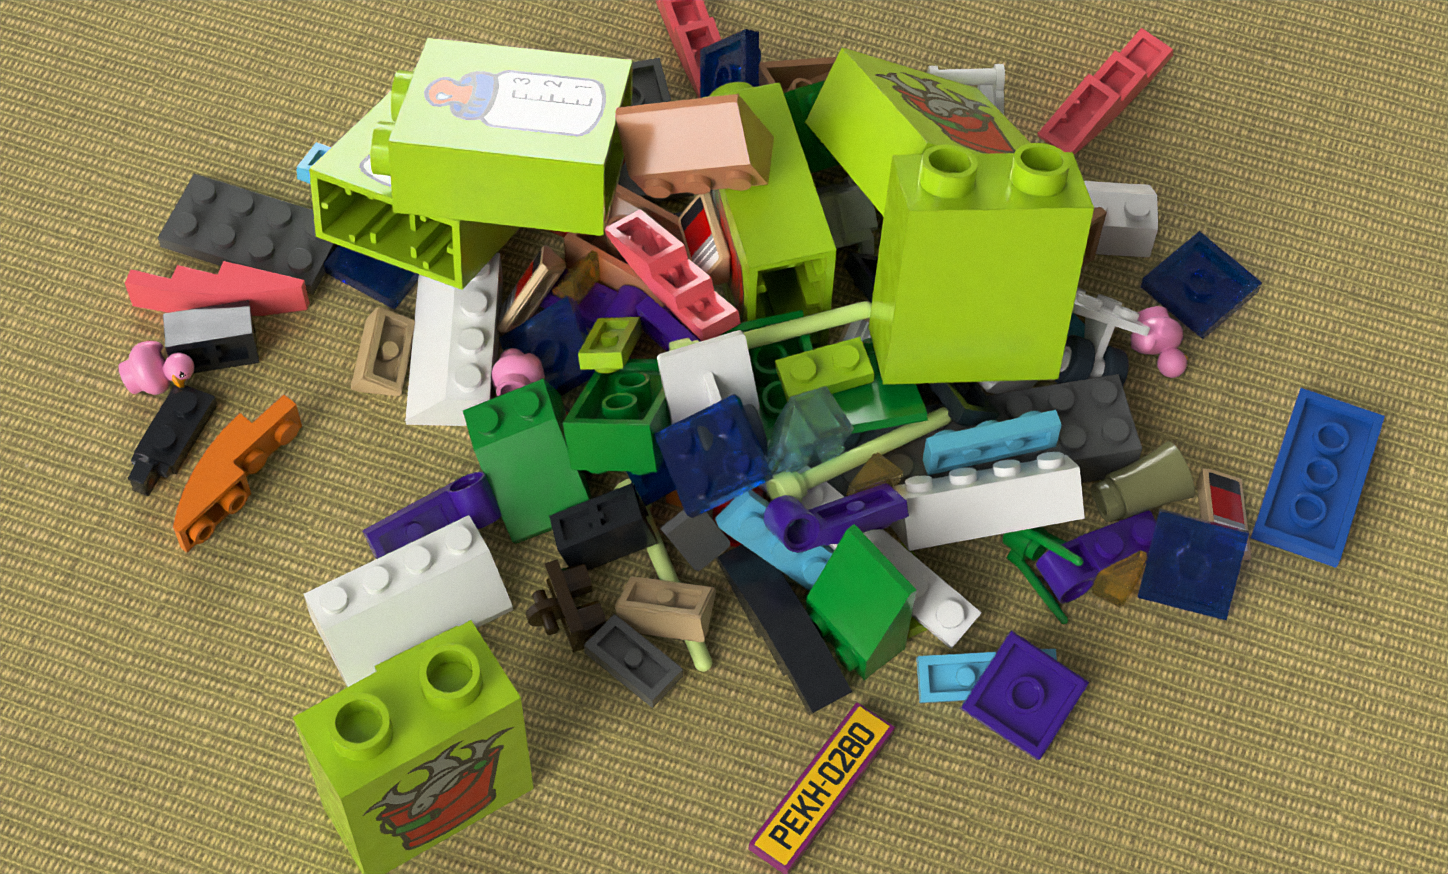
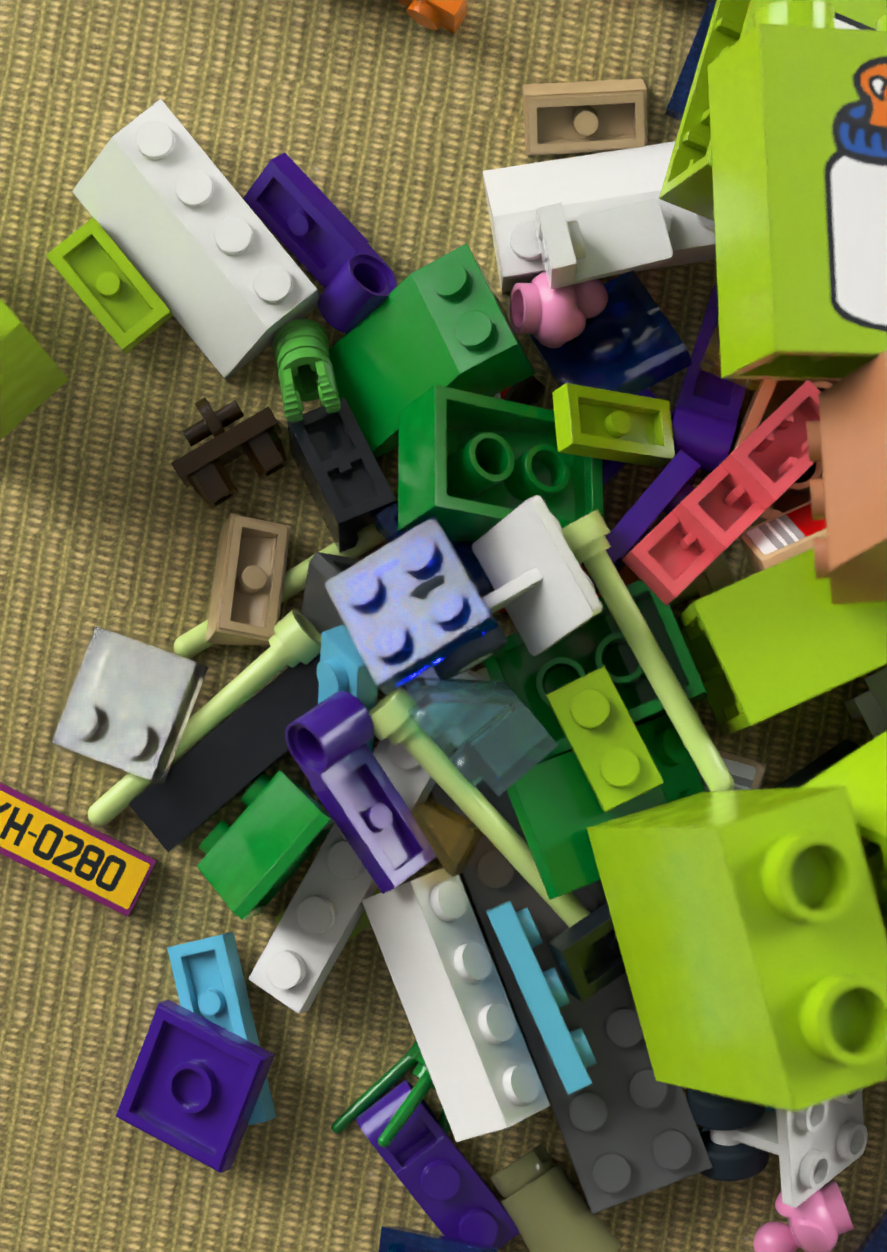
camera: 85 degrees right, 25 degrees up
tan slope [497,245,567,333] -> none
dark grey plate [584,614,683,708] -> none
clear yellow slope [1092,550,1148,608] -> none
none -> clear smoke plate [51,626,208,785]
none -> yellowish green piece [88,609,321,827]
none -> bright green hinge [273,319,341,423]
none -> white bracket [535,199,673,290]

